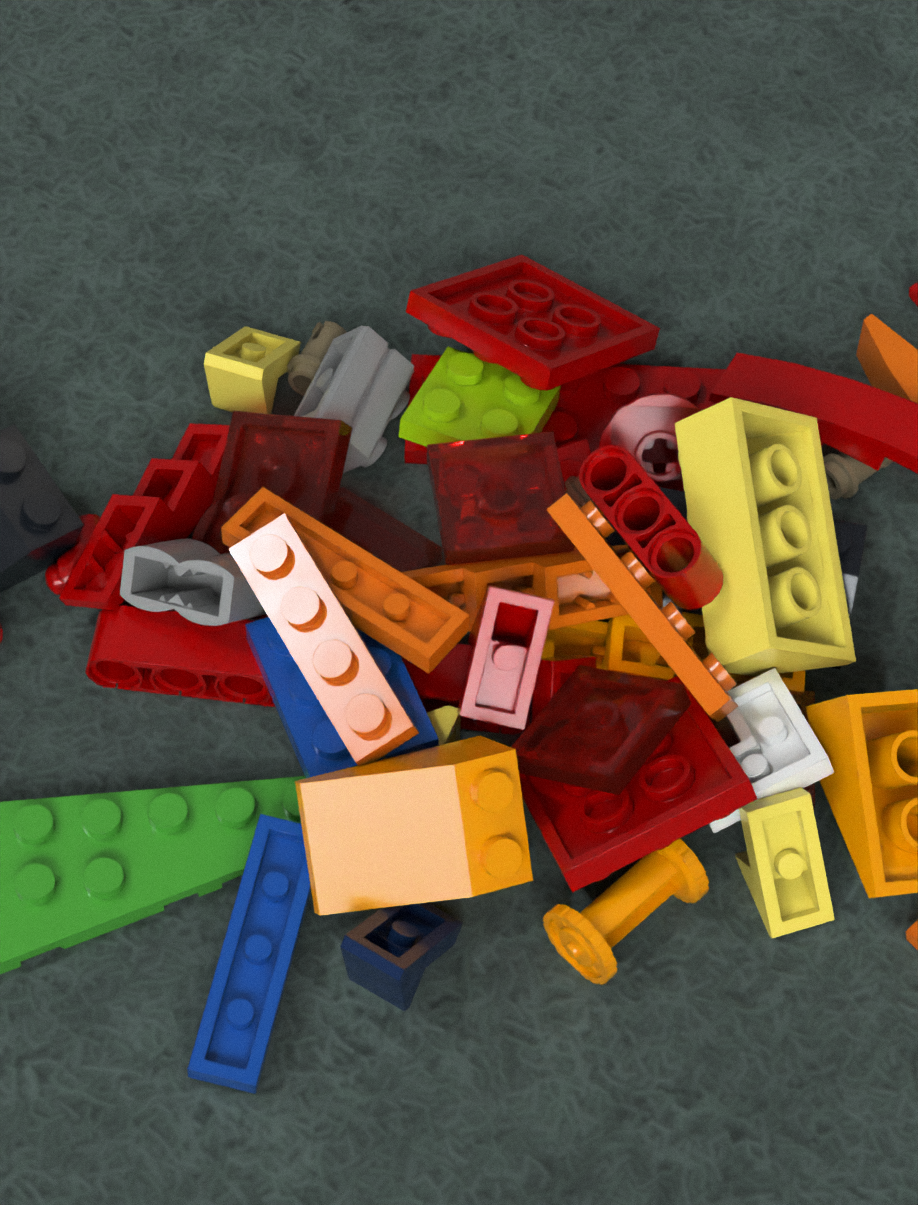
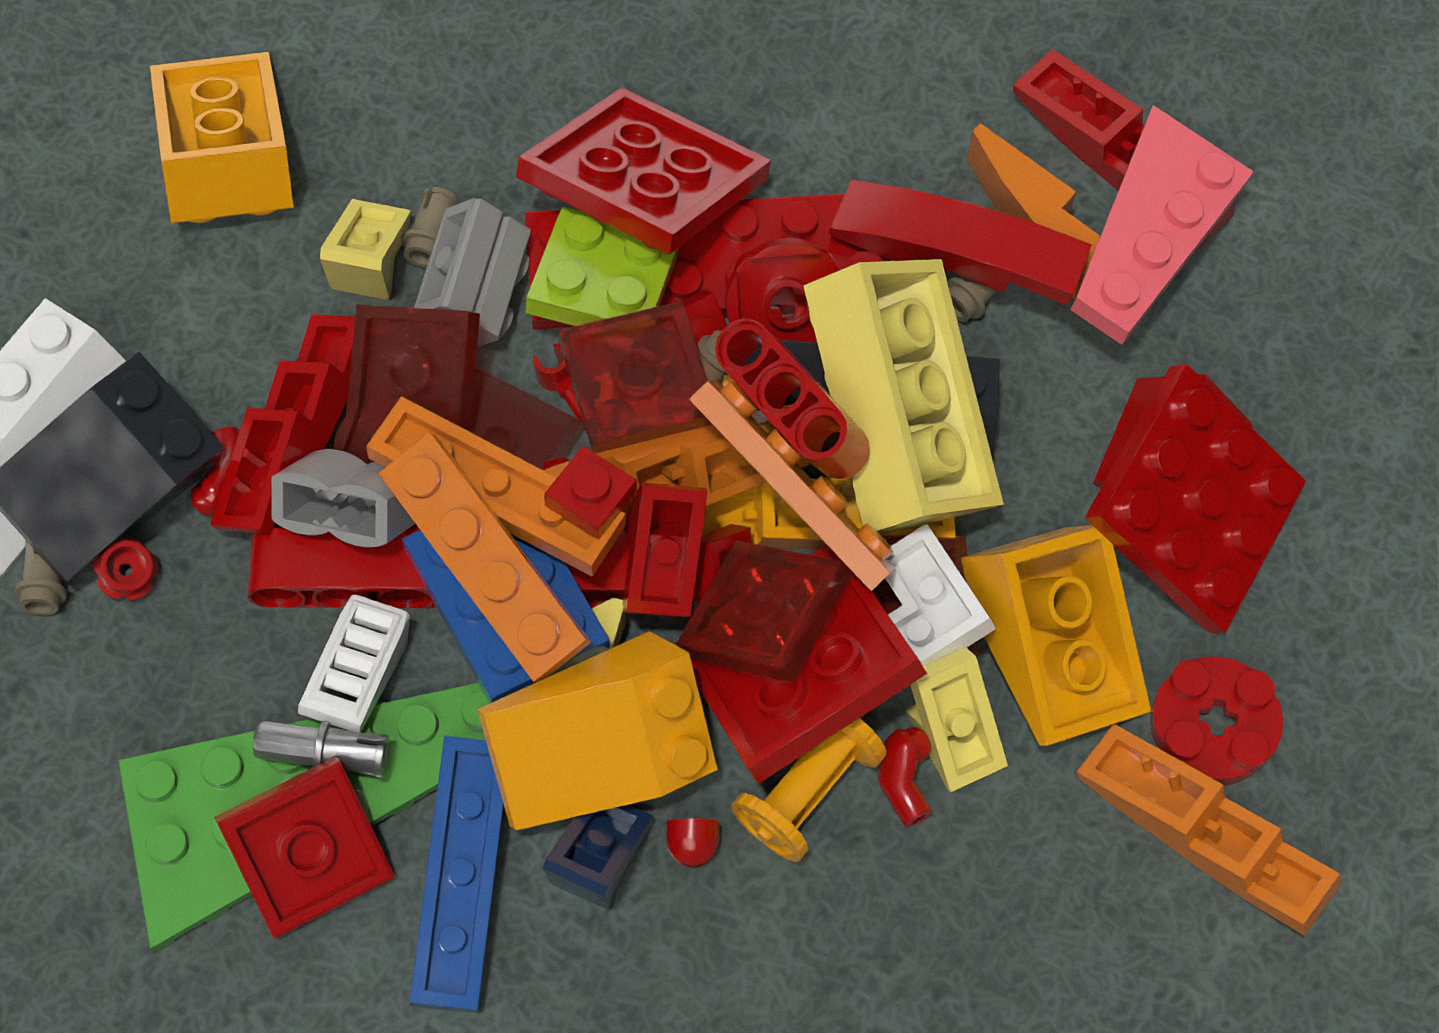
camera: 10 degrees left, 10 degrees up
none -> light orange slope [150,52,294,223]
none -> red tile [214,756,395,939]
none -> flat silver axle [253,721,389,777]
none -> white slope [298,595,410,733]
none -> red hand [533,343,597,430]
none -> red plate [544,446,637,540]
none -> red hinge [666,818,719,867]
none -> red arm [877,726,933,828]

